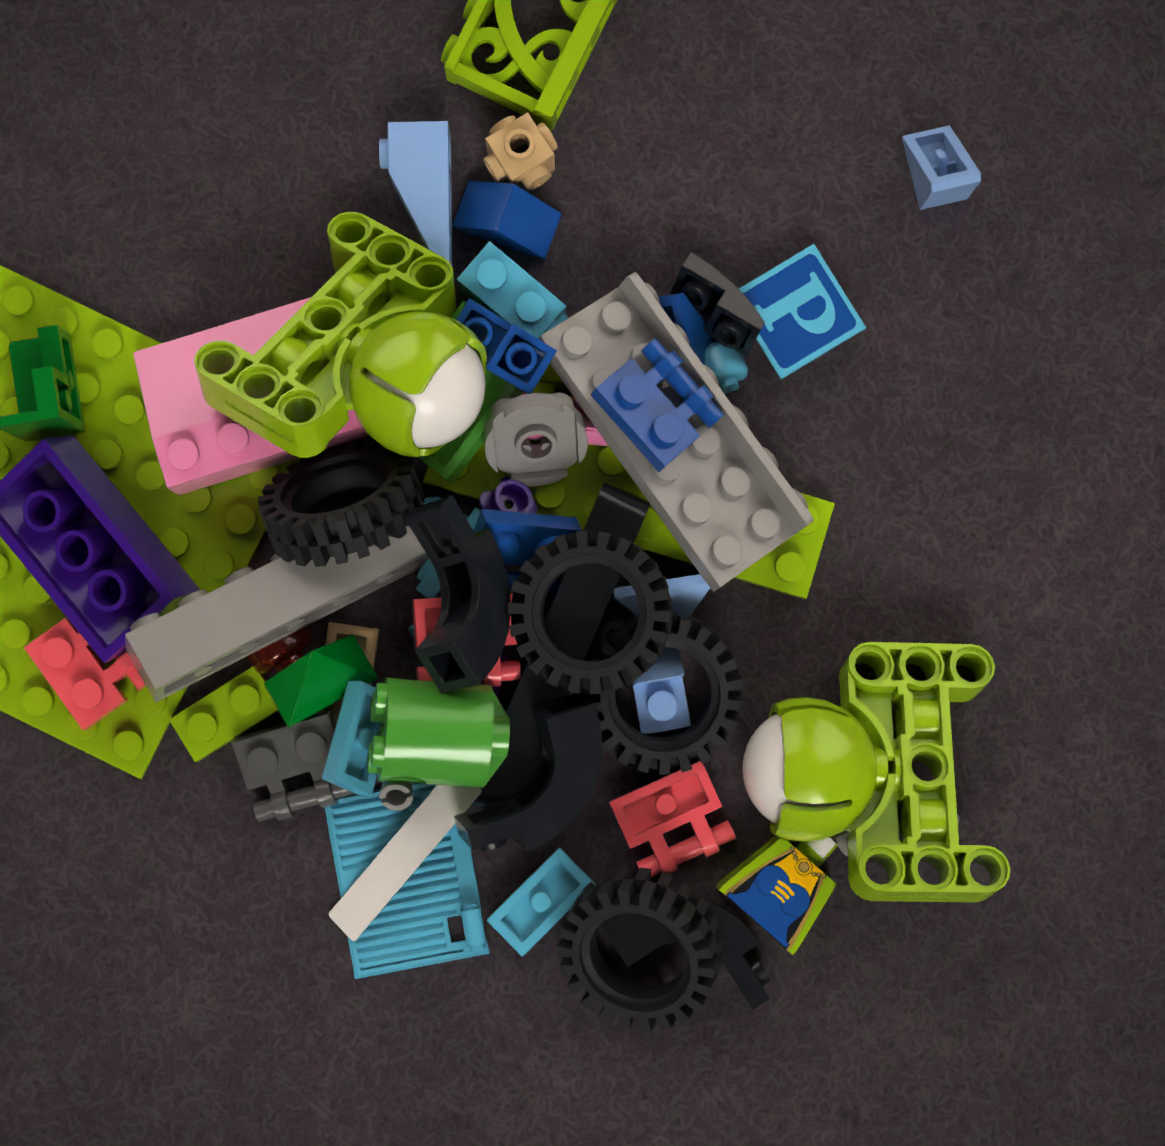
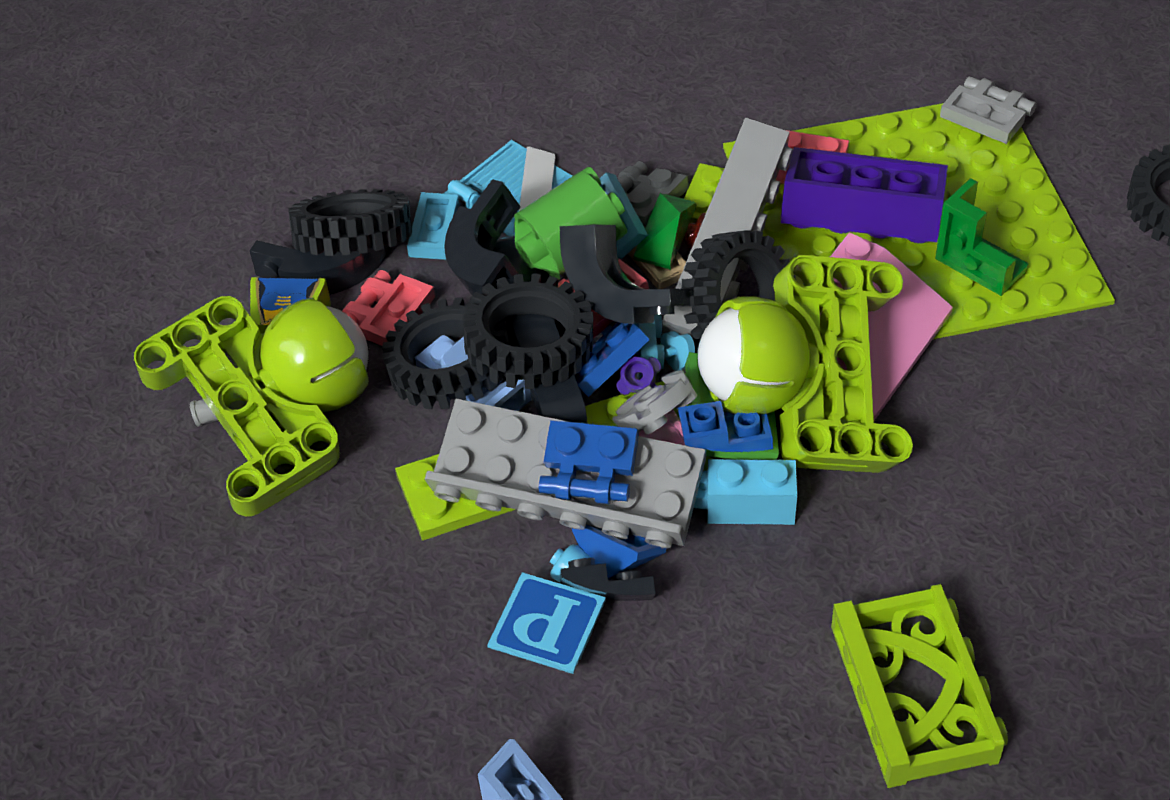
camera: 150 degrees right, 35 degrees down
light blue slope [379,121,453,268] -> none
blue slope [452,181,562,260] -> none
tan brick [483,112,558,191] -> none

